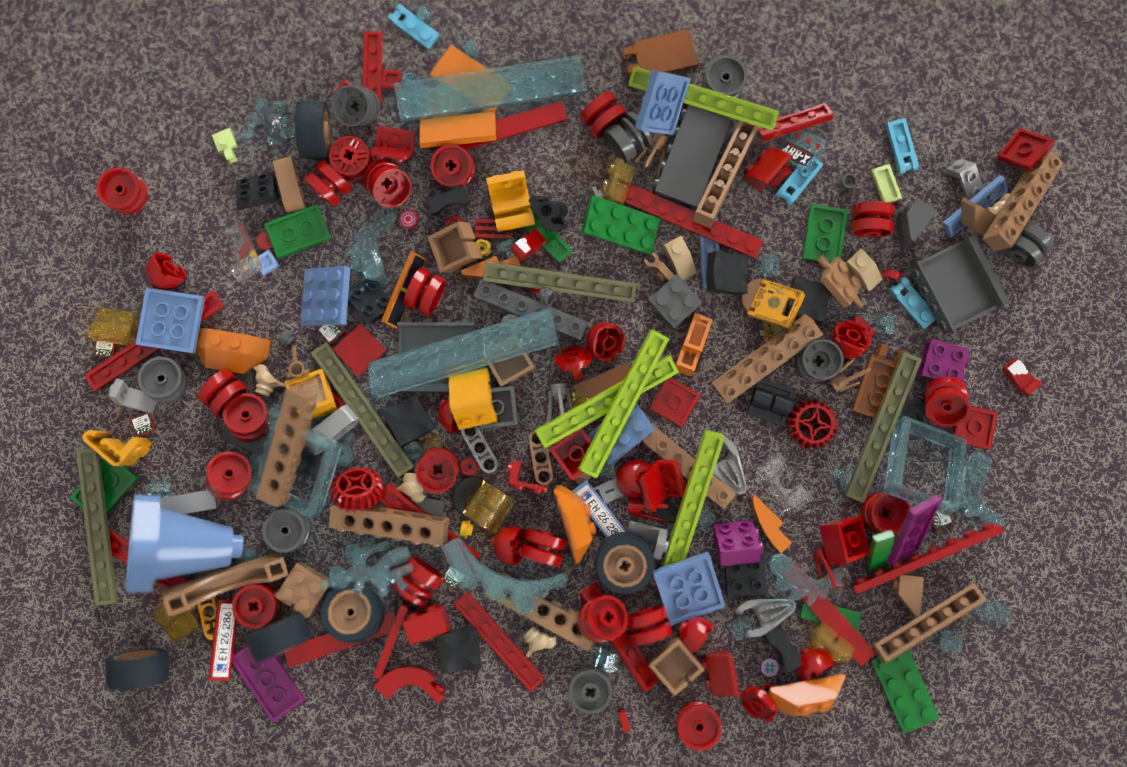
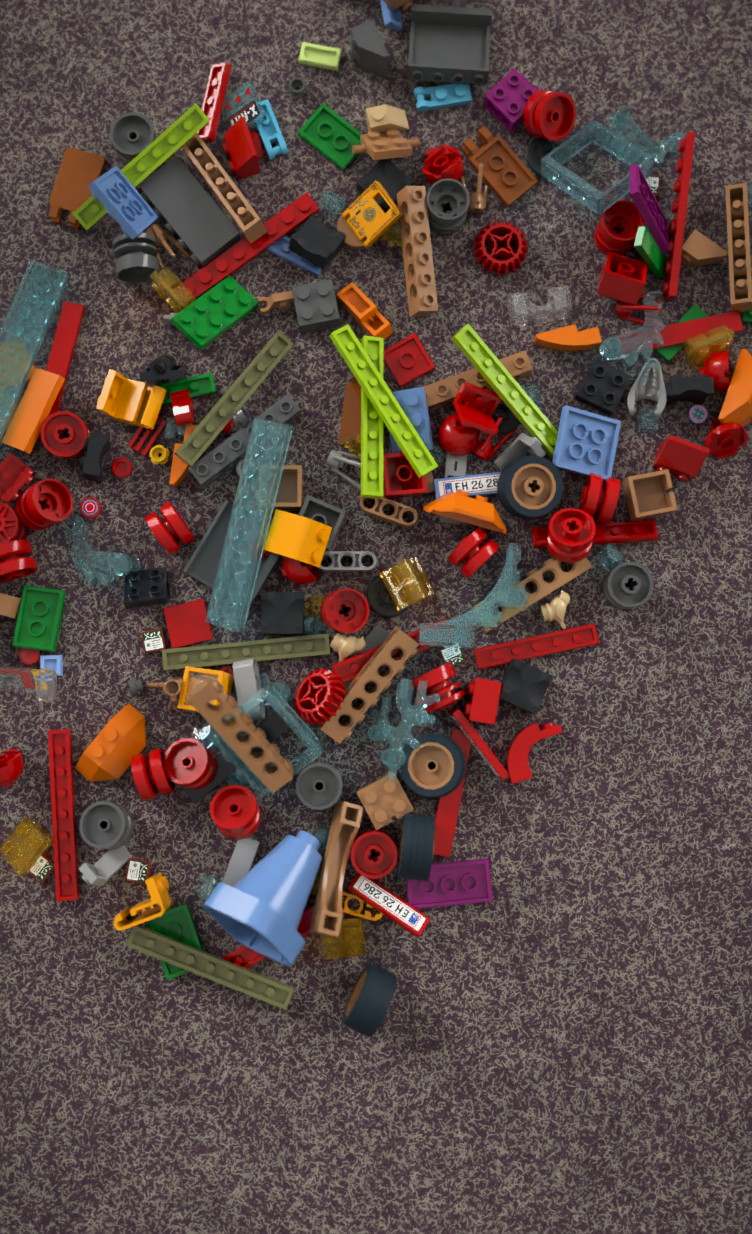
camera: 65 degrees left, 0 degrees up
medium blue plate [136,288,205,354] -> none
tan animal [253,364,286,397] -> none
medium blue plate [300,266,350,326] -> none
tile [381,251,427,329] -> none
medium nougat piece [428,222,482,273] -> none
yellow plate [459,520,474,539] -> none
red plate [460,457,479,476] -> none
red cylinder [491,526,526,566] -> none
red bracket [507,460,548,494] -> none
red tile [554,345,593,382] -> none
red wheel [579,91,628,139] -> none
red cylinder [586,322,626,362] -> none
red tile [617,708,631,733] -> none
tan slope [663,236,697,280] -> none
red wheel [675,700,722,751] -> none
red cylinder [678,617,714,658] -> none
light grey animal [713,437,747,495] -> none
magenta brick [714,520,763,566] -> none
black plate [746,379,795,426] -> none
clear light blue tile [832,466,855,488] -> none
olive plate [844,352,922,503] -> none
red wheel [850,201,895,237] -> none
clear light blue tile [874,314,900,334] -> none
red tile [881,269,902,281] -> none
medium azure plate [885,118,919,174] -> none
red tile [951,406,998,450] -> none
red leg [1002,358,1042,396] -> none

